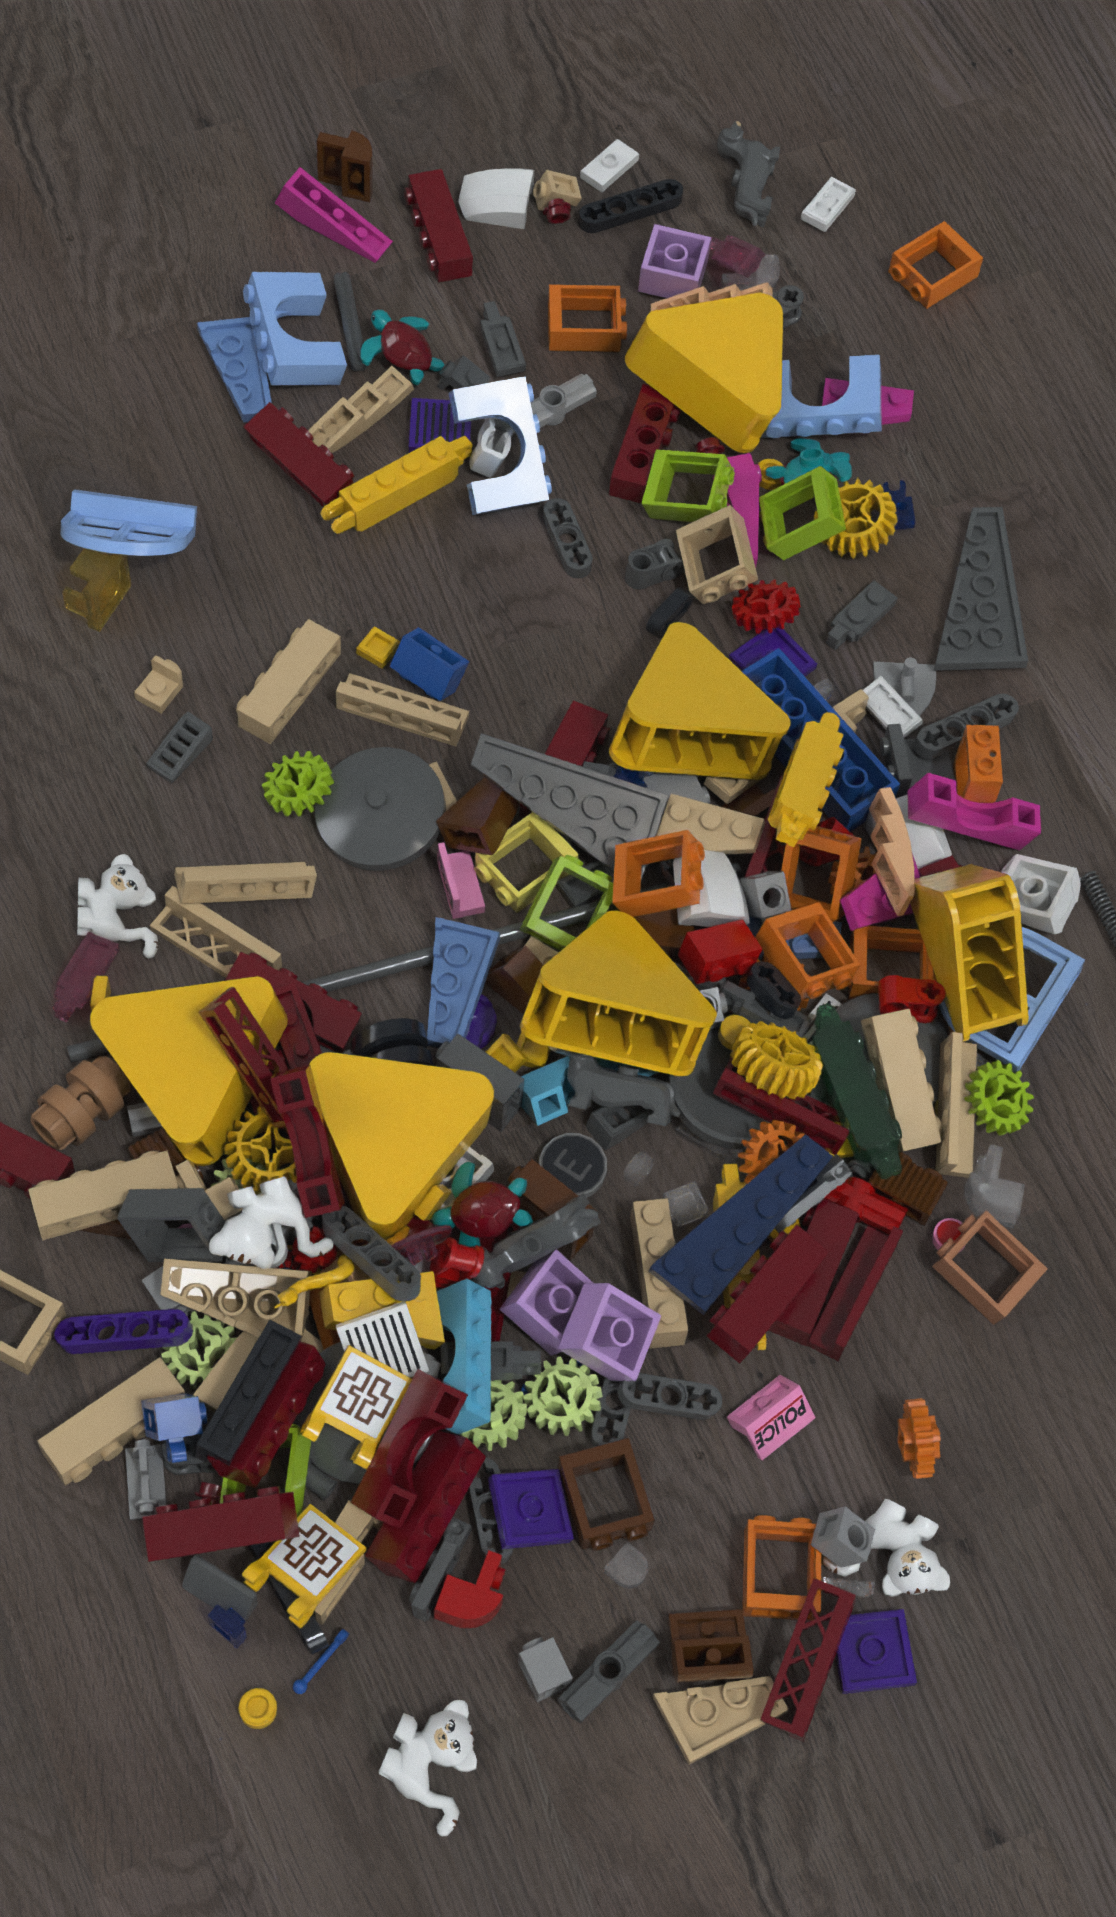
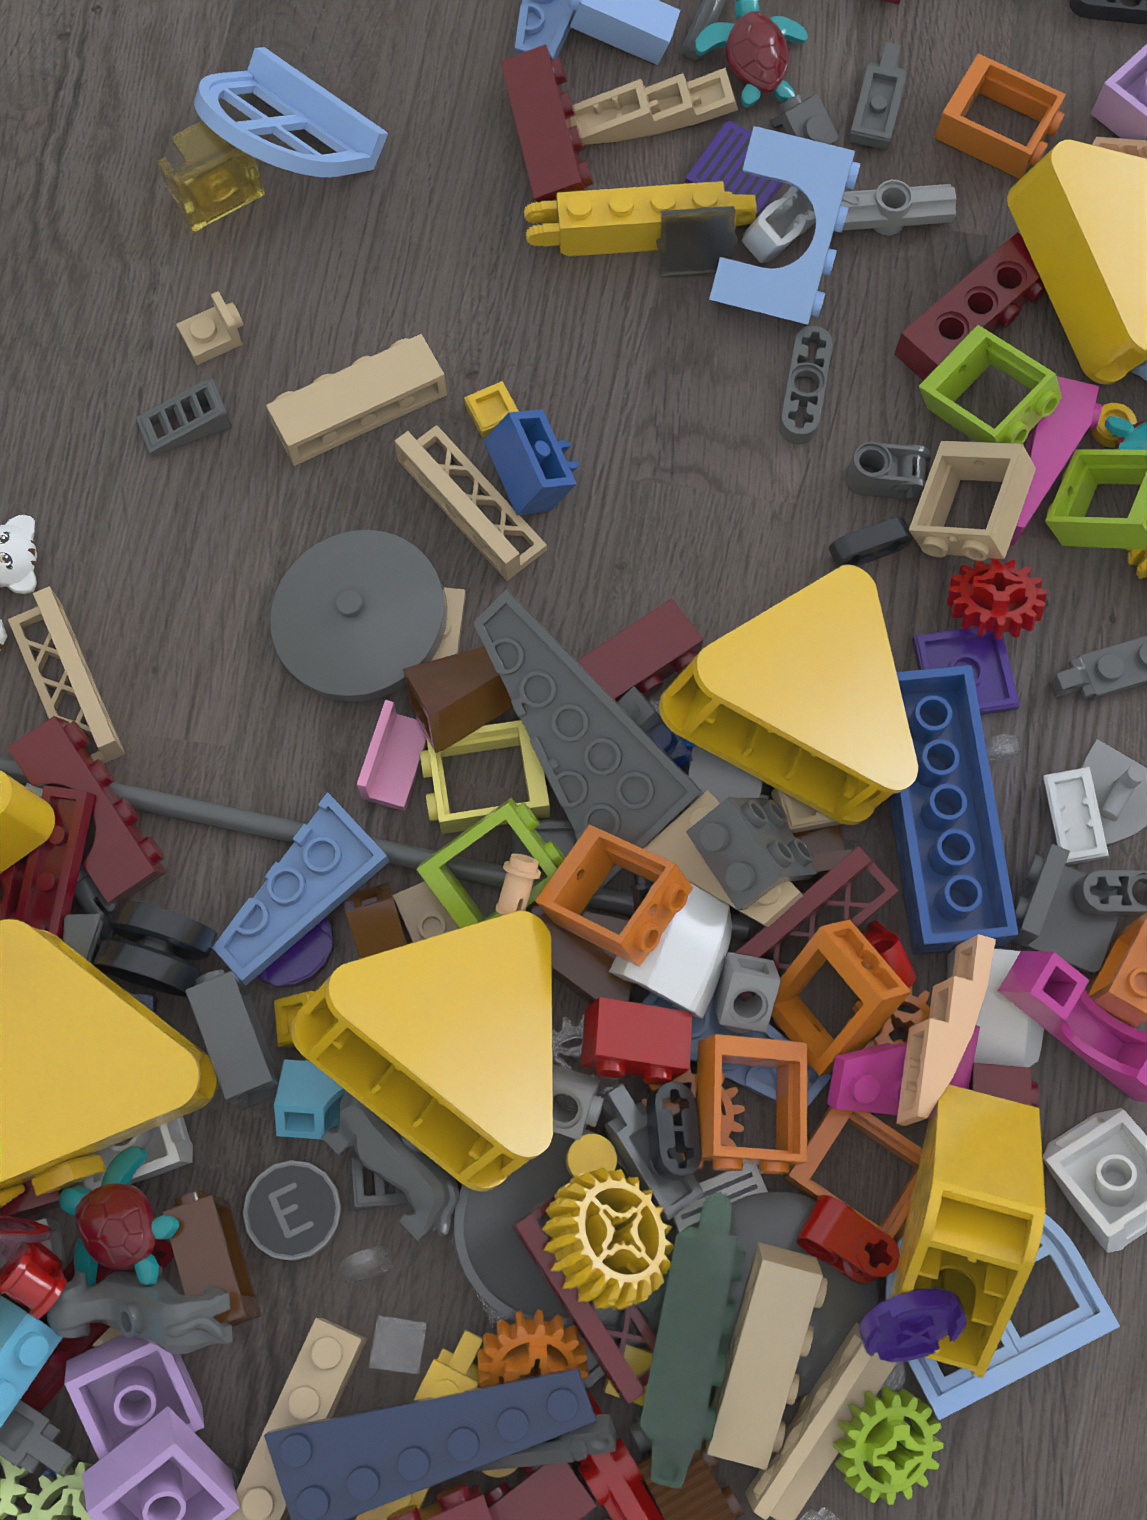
camera: 35 degrees right, 10 degrees up
tan fence [174,862,317,904] -> none
lime gear [262,751,334,817] -> none
dark red plate [696,437,725,454] -> none
yellow hinge [767,712,844,847] -> none
tan bracket [832,689,869,733] -> none
none -> light nougat pin [495,854,541,915]
none -> clear smoke piece [656,206,738,276]
none -> dark grey bracket [686,797,817,911]
none -> dark purple tile [859,1288,967,1362]

